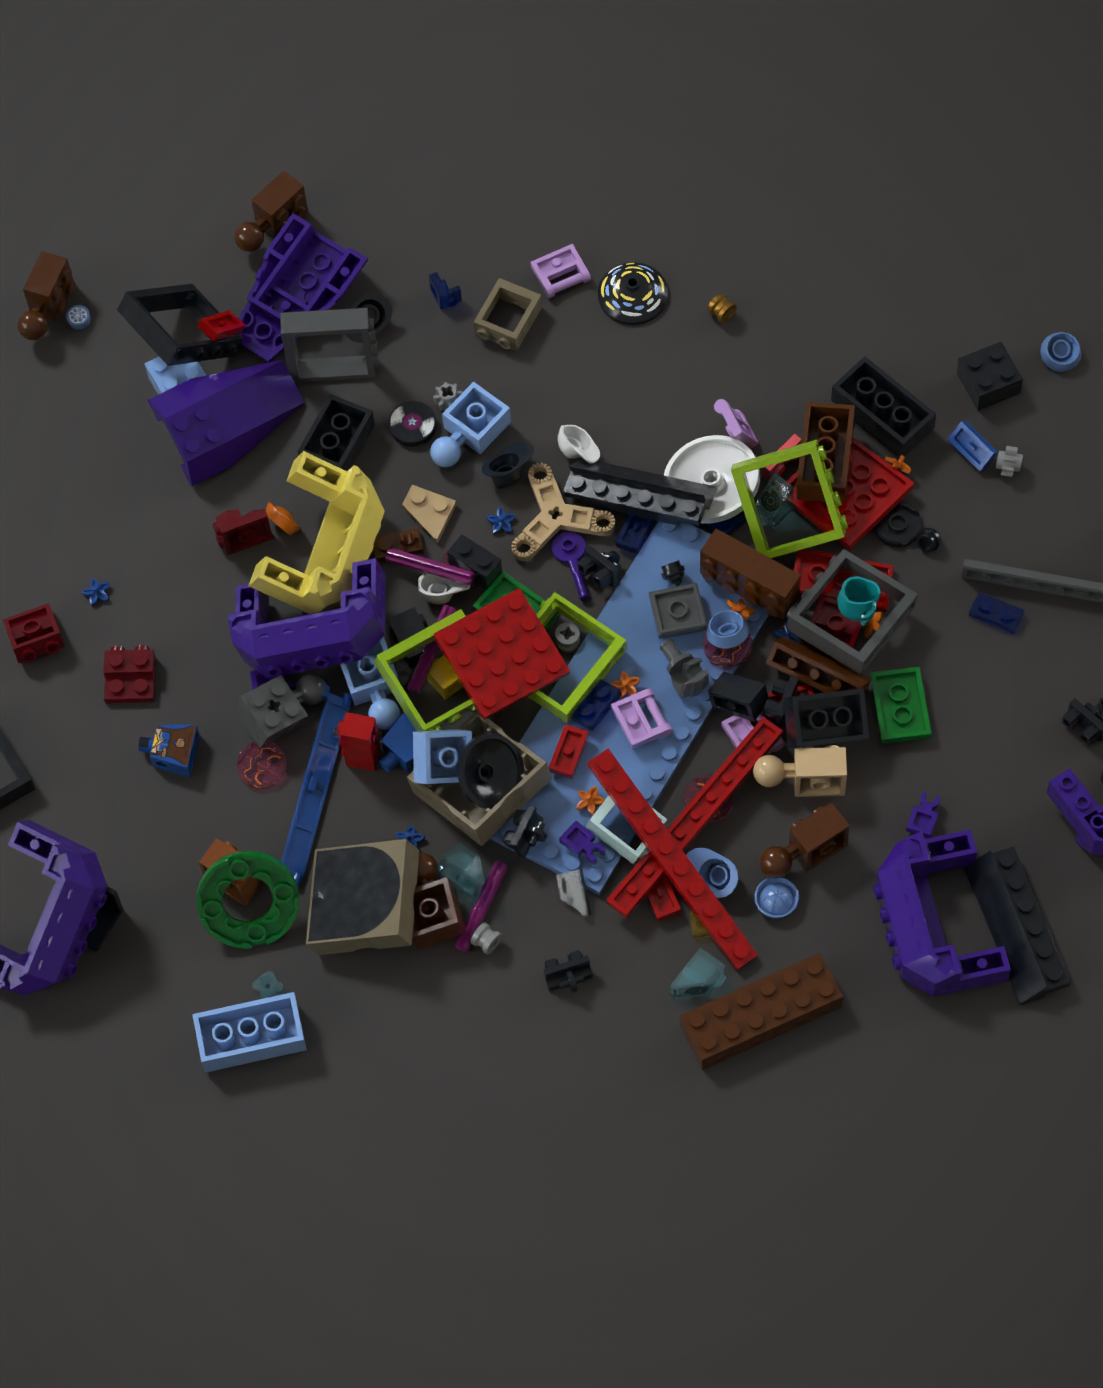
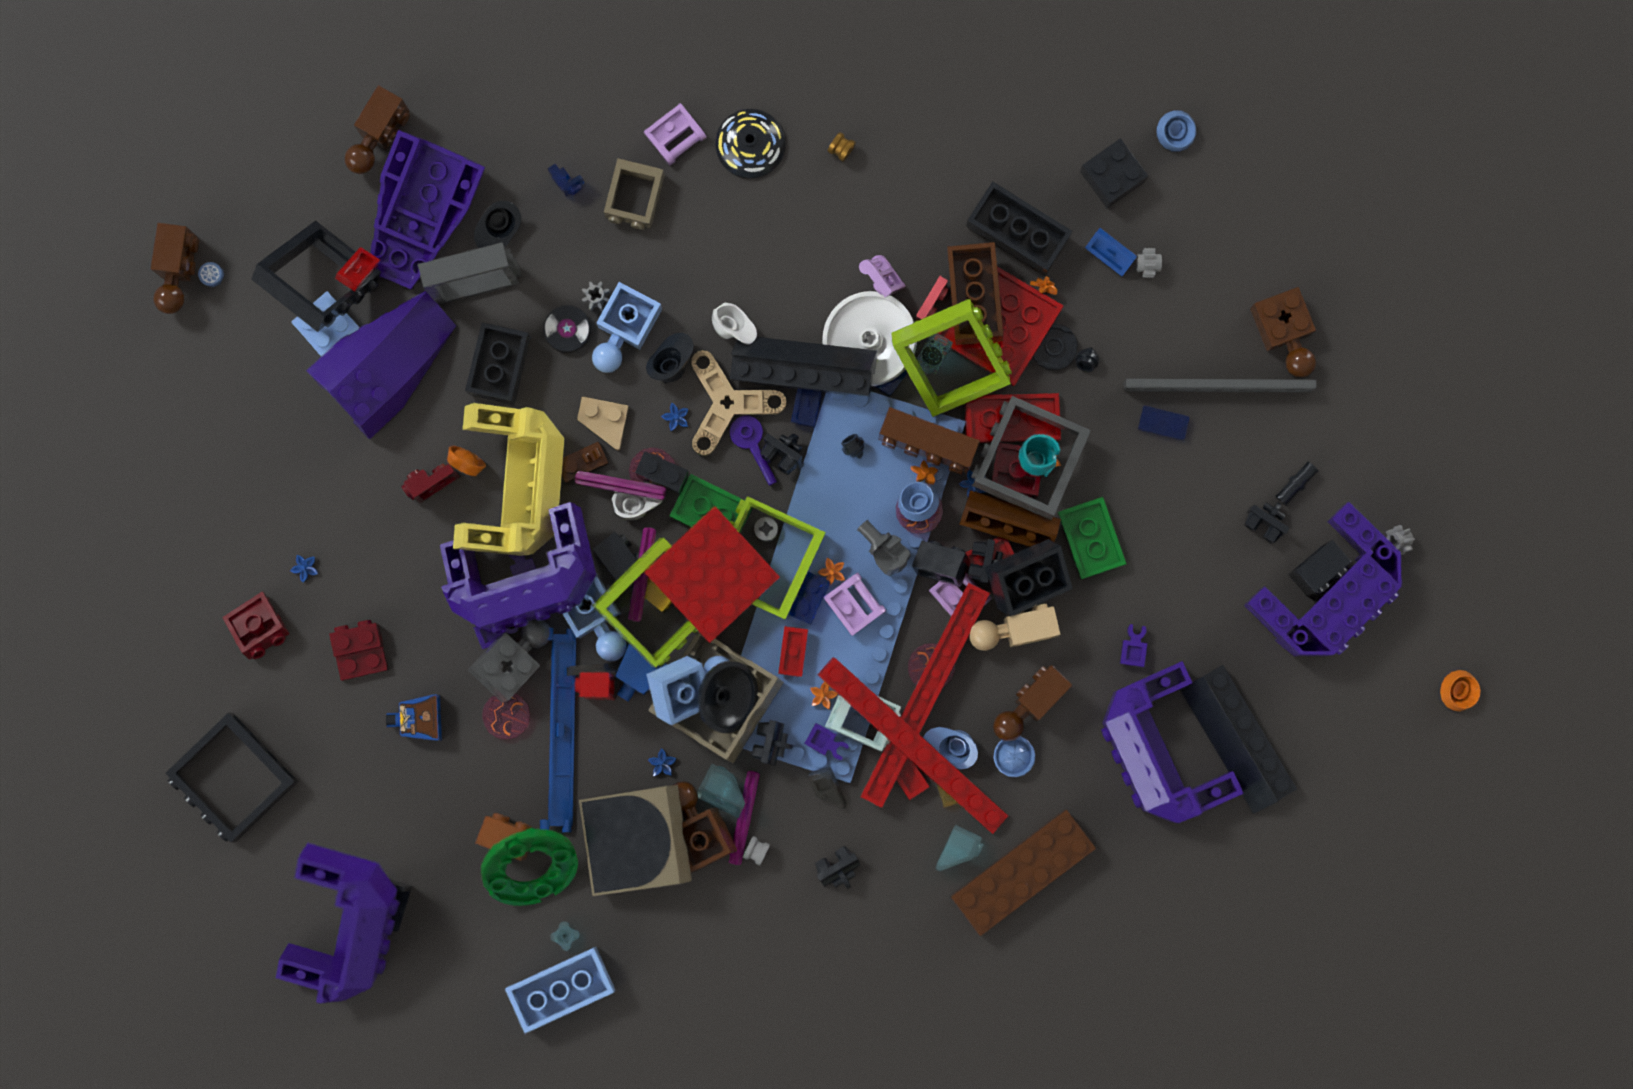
camera: 15 degrees left, 20 degrees up
dark grey plate [649,583,707,639] -> none

